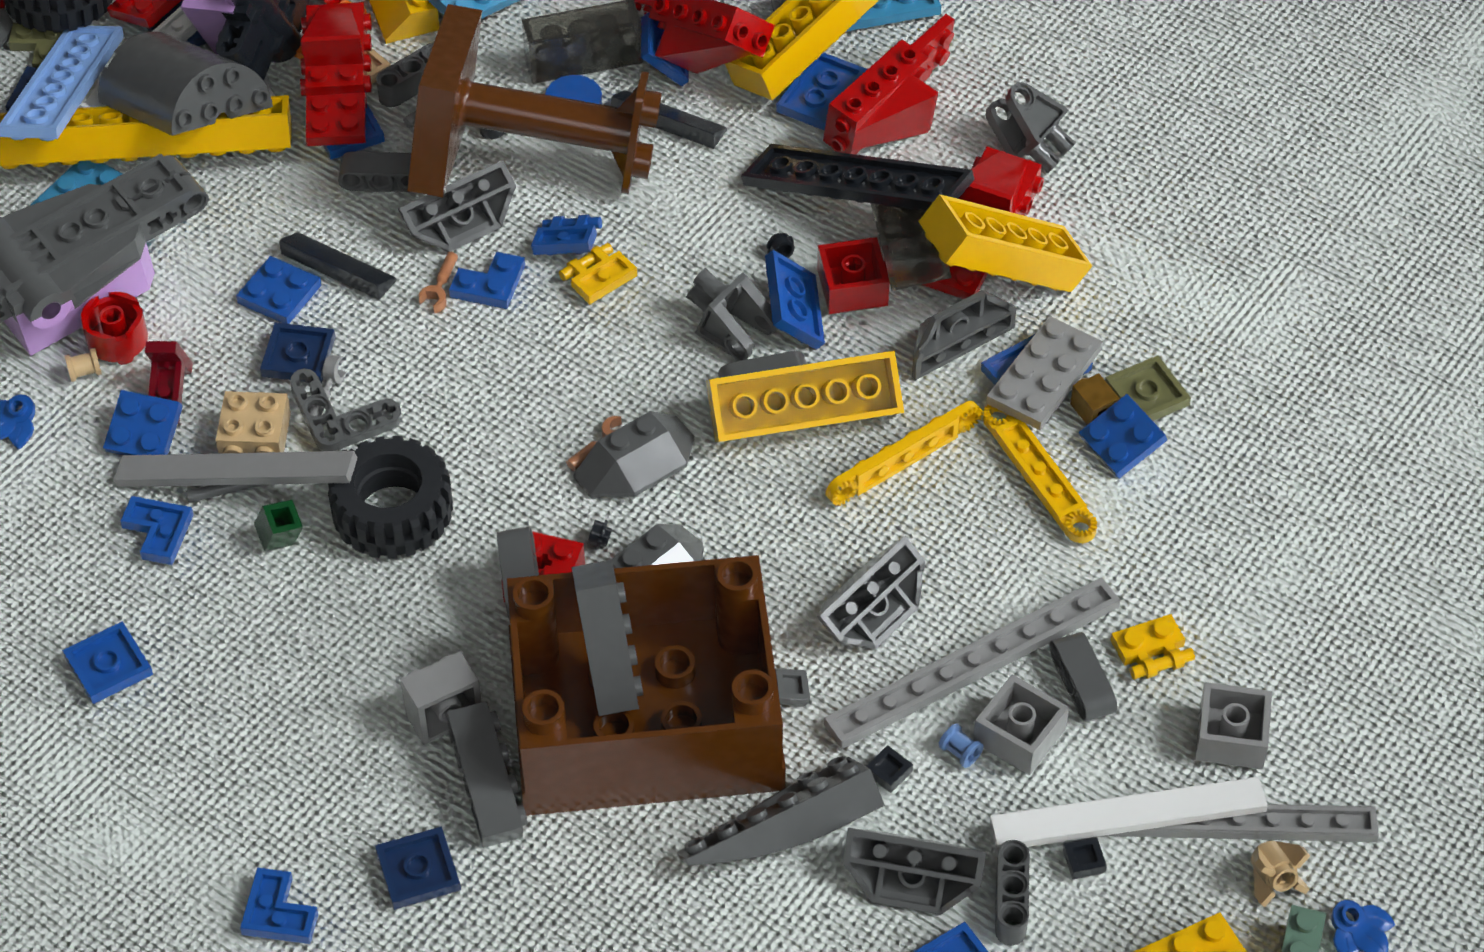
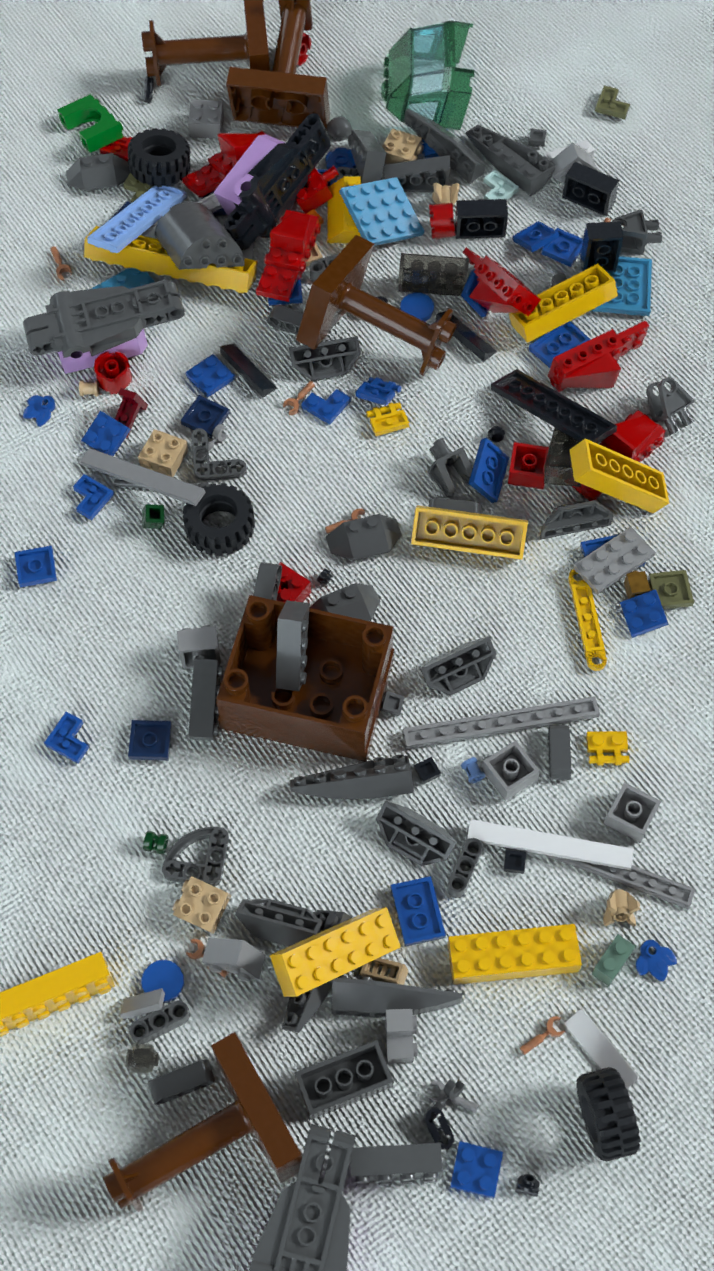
camera: 20 degrees right, 10 degrees up
yellow plate [825,401,983,506] -> none

